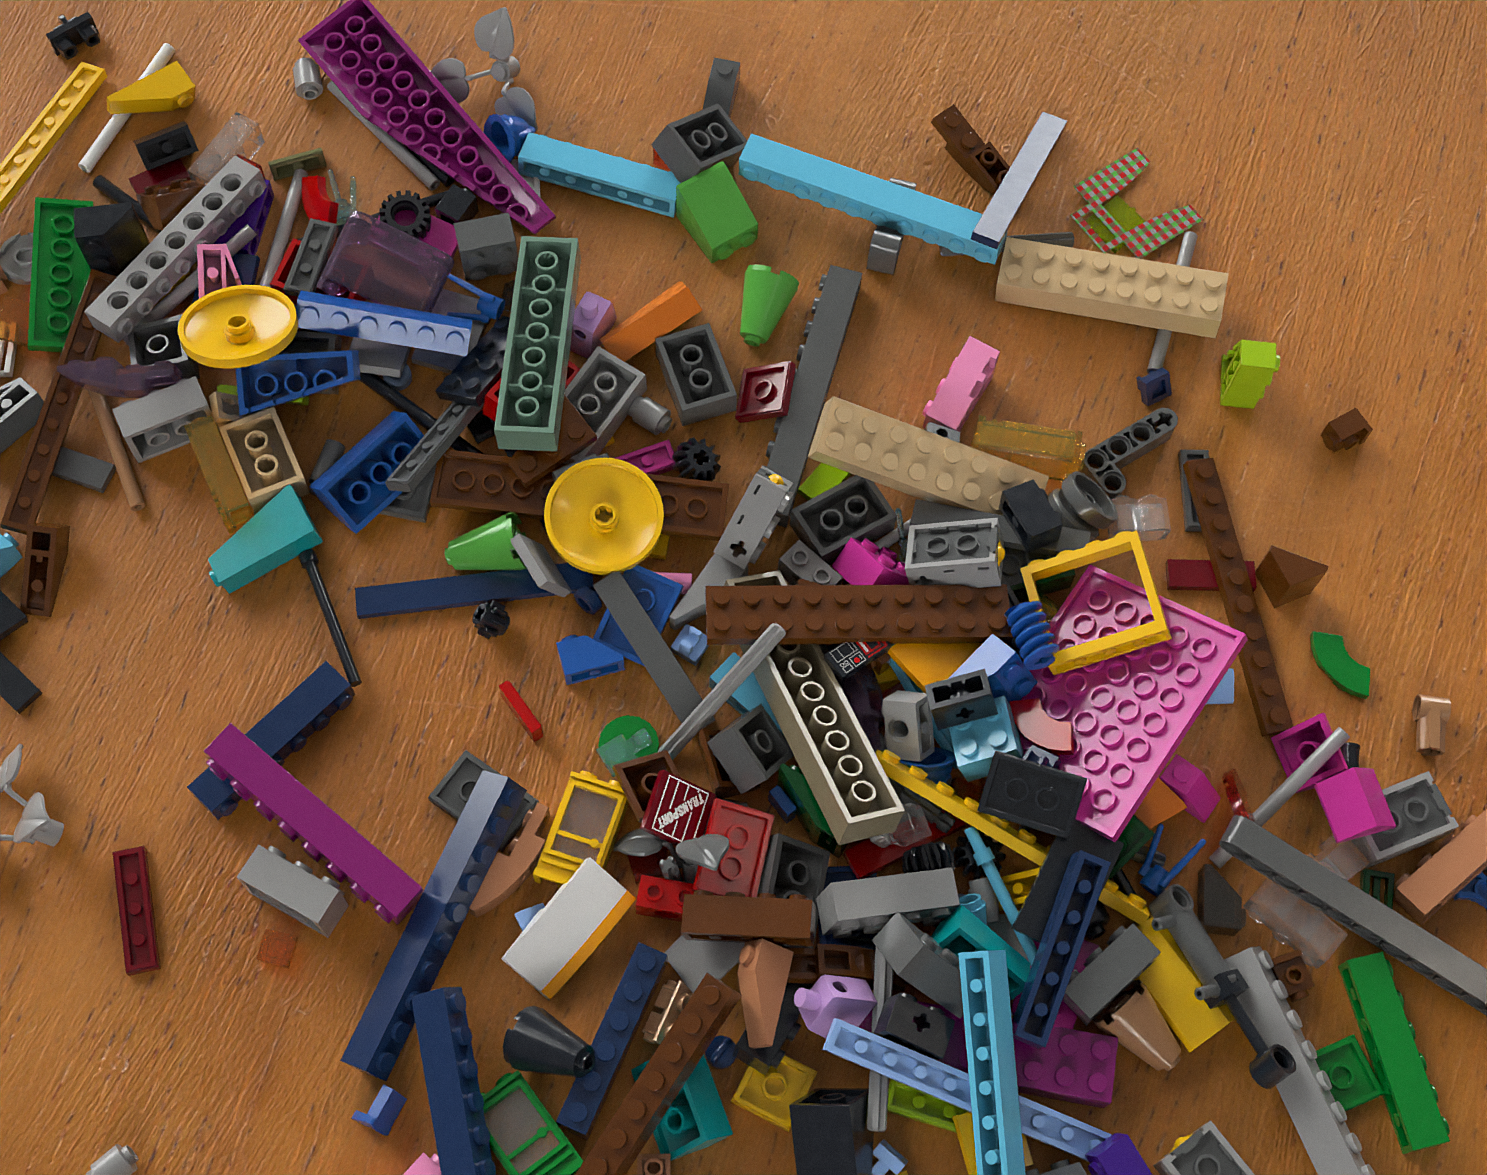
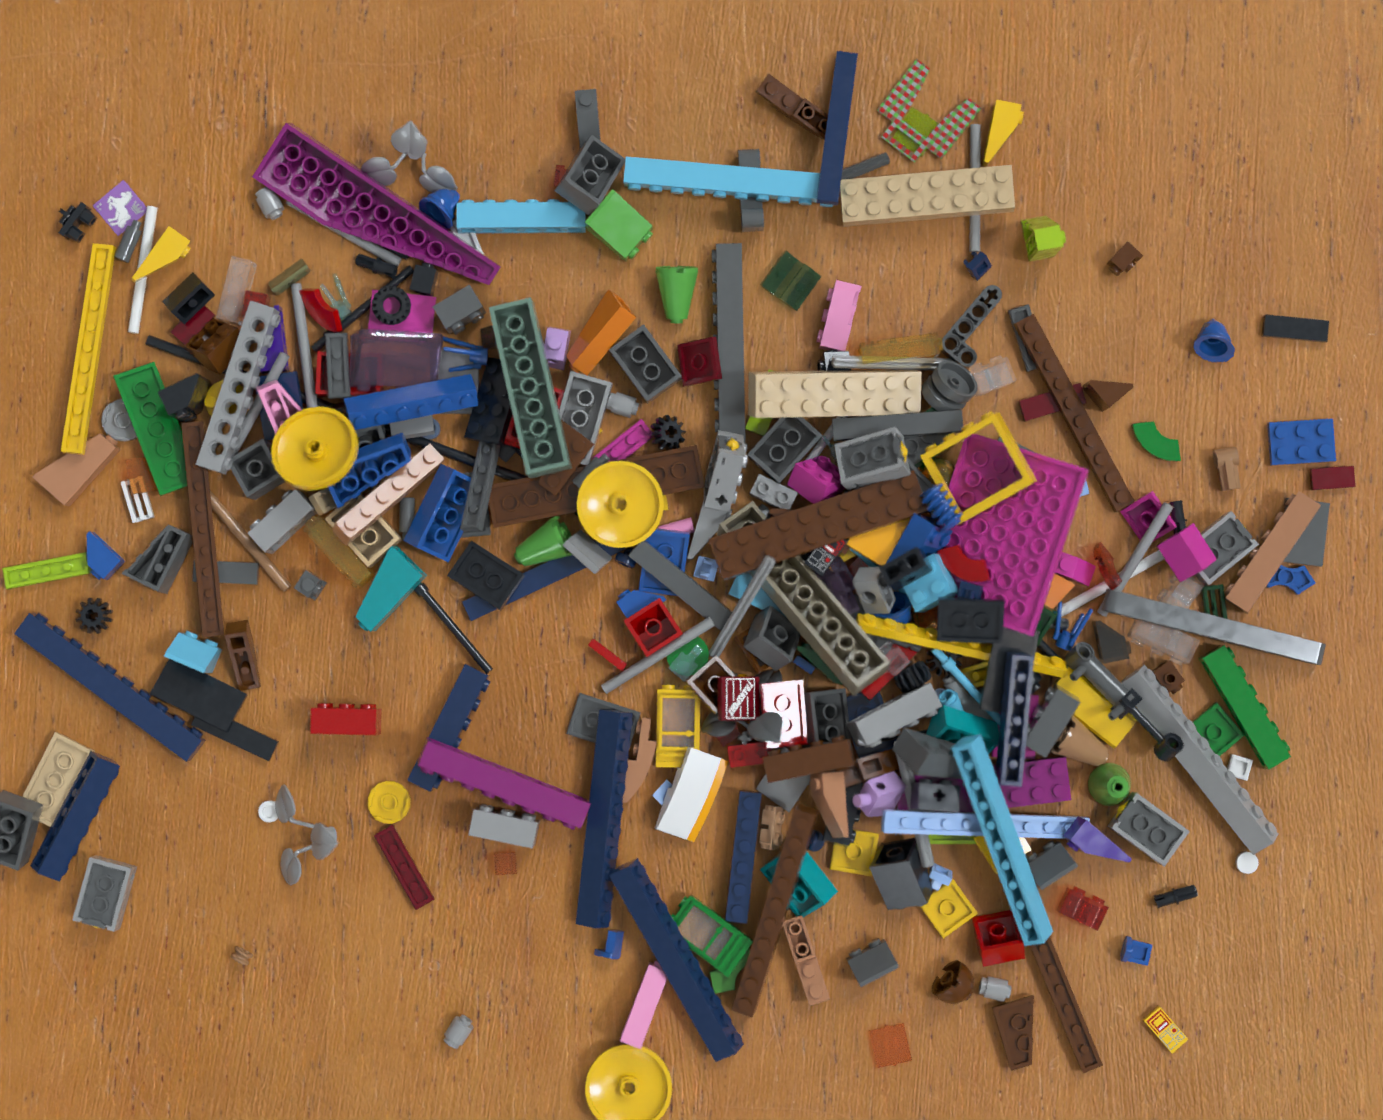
camera: 15 degrees left, 20 degrees up
clear purple slope [57,357,183,398] -> none
black gear [472,600,510,639] -> none
black cone [503,1006,596,1078] -> none
black brick [999,479,1063,553] -> none
none -> medium lavender sticker [93,180,147,236]
none -> dark grey cylinder [114,220,142,263]
none -> dark grey brick [294,570,327,601]
none -> red brick [310,703,382,735]
none -> brick [332,444,444,546]
none -> black axle [355,254,398,279]
none -> yellow tile [367,781,411,824]
none -> black plate [447,540,525,611]
none -> light grey piece [601,617,715,694]
none -> red slope [624,597,683,657]
none -> clear green slope [760,251,822,311]
none -> light grey axle [831,355,954,371]
none -> yellow slope [982,100,1024,167]
none -> white piece [1055,550,1164,617]
none -> bright green cone [1088,763,1131,806]
none -> blue piece [1193,319,1235,362]
none -> white tile [1227,754,1253,781]

